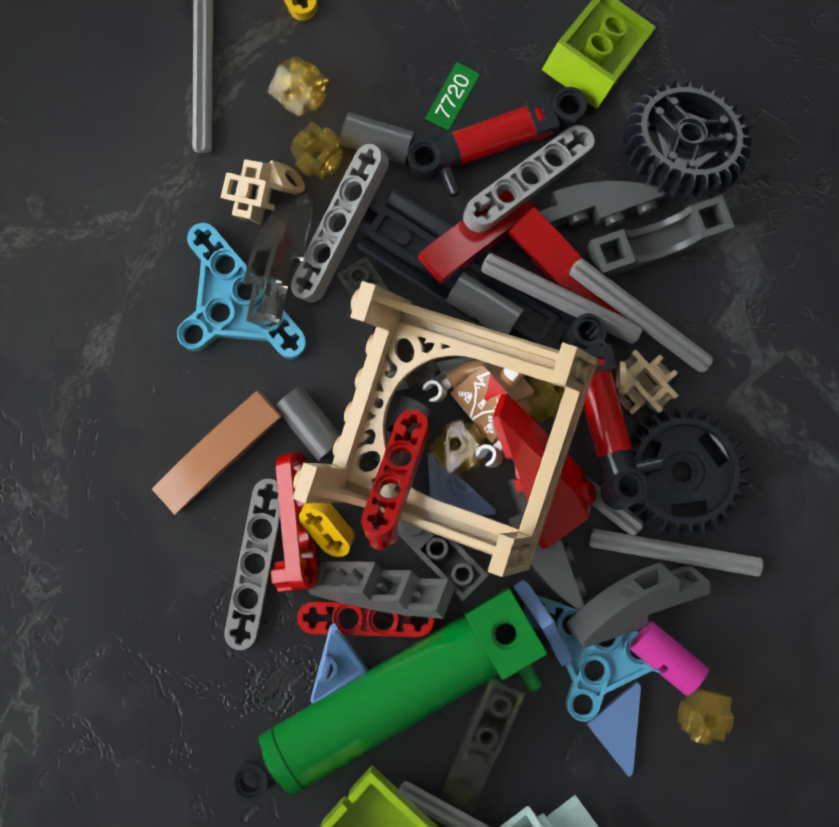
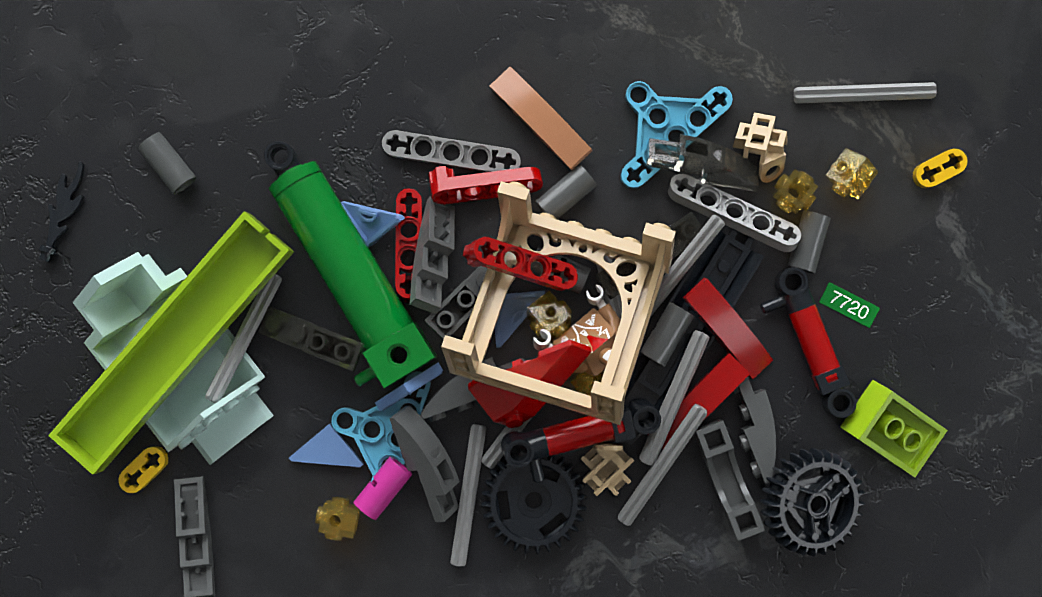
camera: 90 degrees right, 5 degrees up
yellow beam [299,503,355,557] -> none
light grey beam [463,125,595,233] -> none
none -> light grey axle [651,215,725,316]

